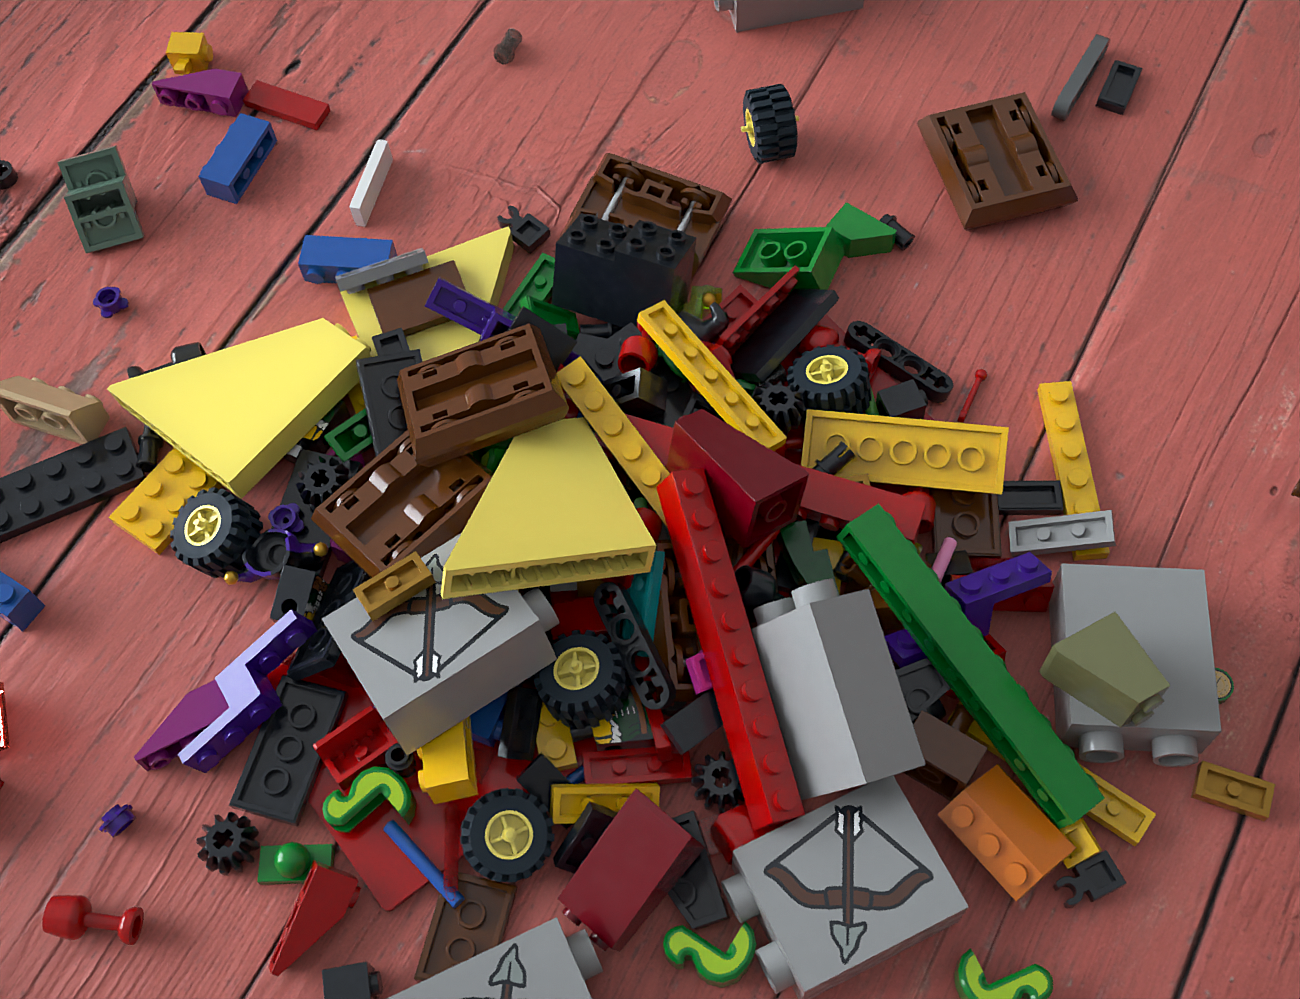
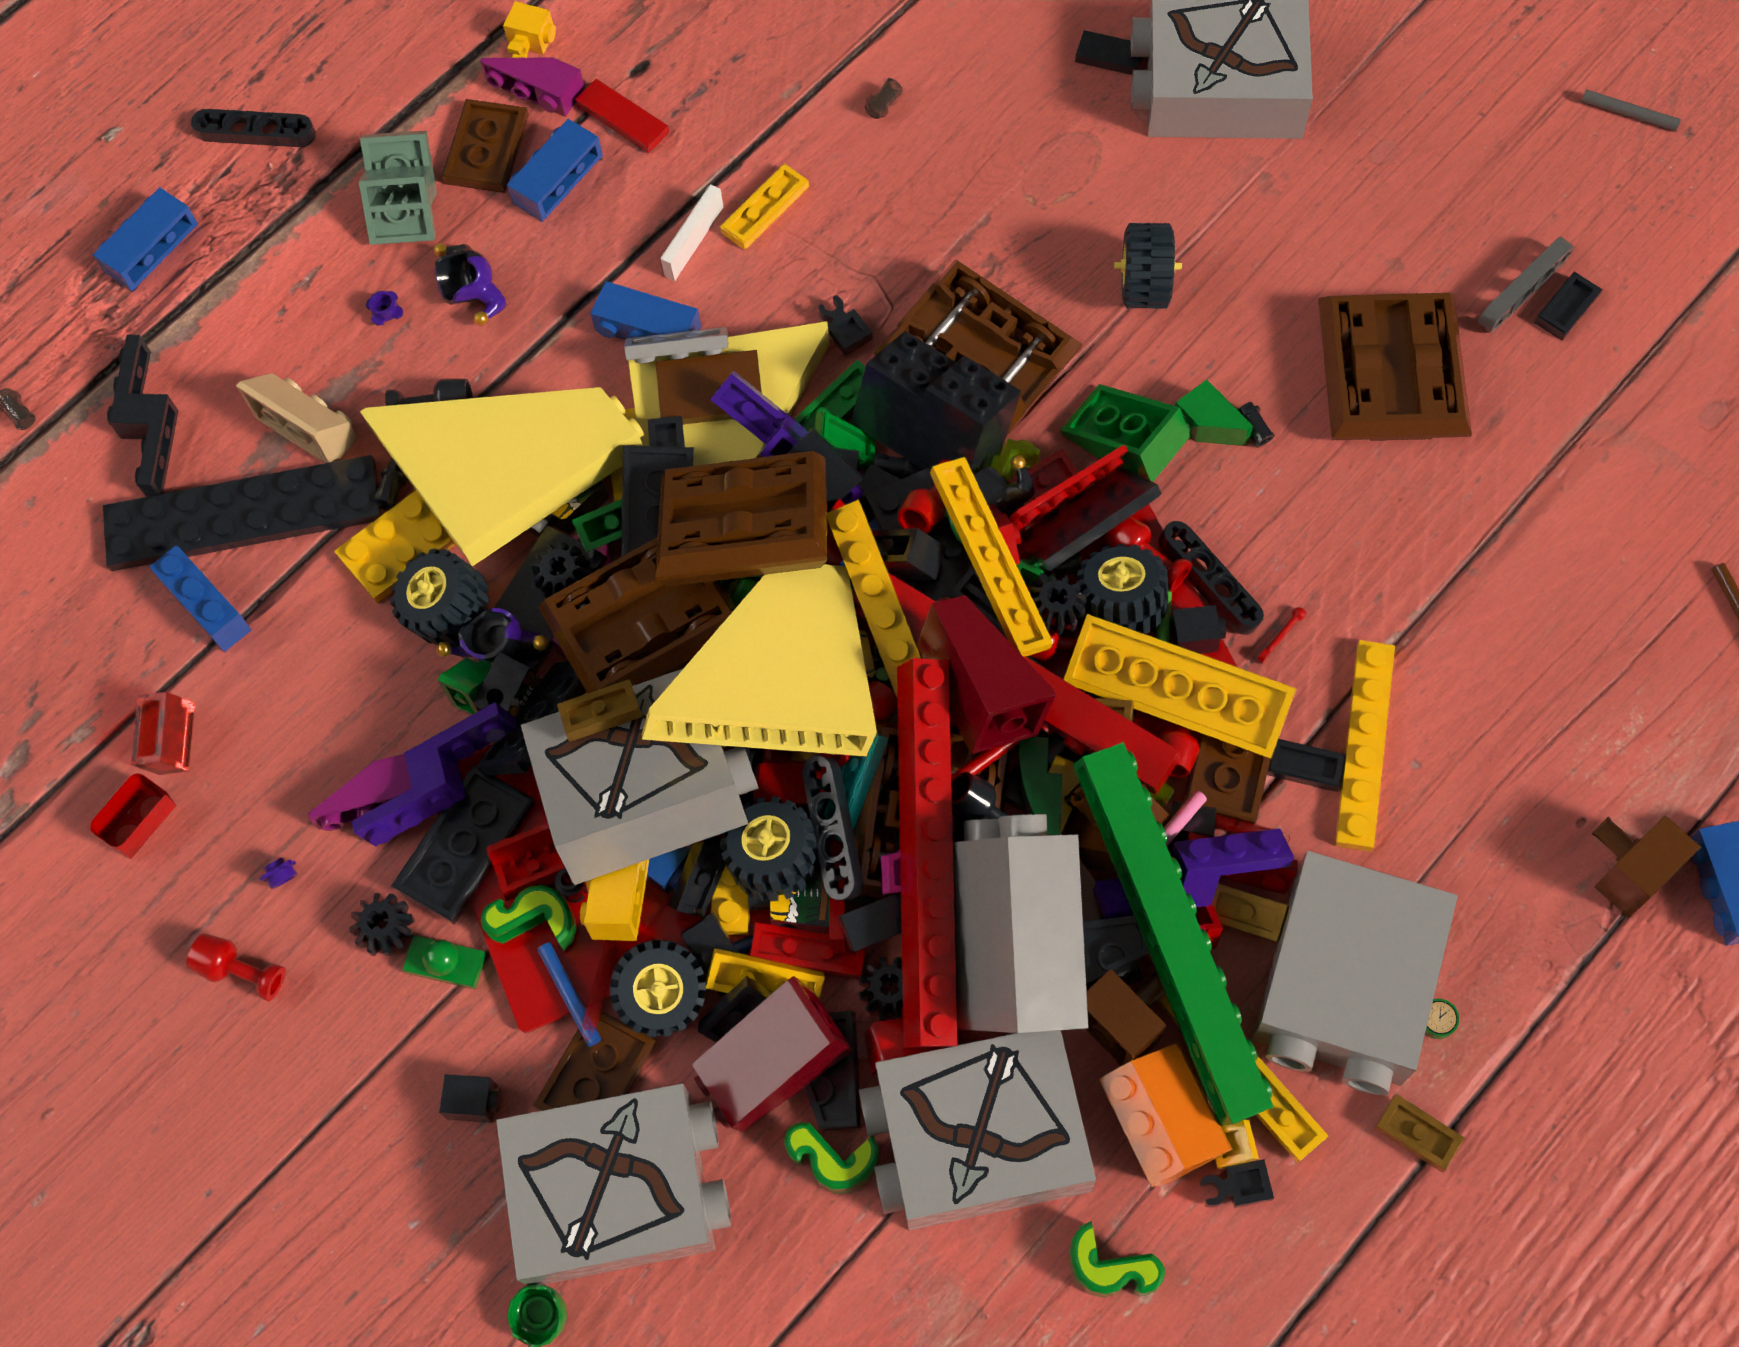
camera: 15 degrees right, 5 degrees up
dark purple plate [268,503,304,533] -> none
red slope [268,860,360,976] -> none
black pin [812,441,856,475] -> none
light grey plate [1009,510,1116,557] -> none
olive slope [1039,612,1170,727] -> none
none -> piece [434,243,507,326]
none -> green slope [437,657,492,715]
none -> reddish brown tile [441,99,529,193]
none -> yellow tile [720,163,809,250]
none -> pearl gold plate [1212,883,1289,942]

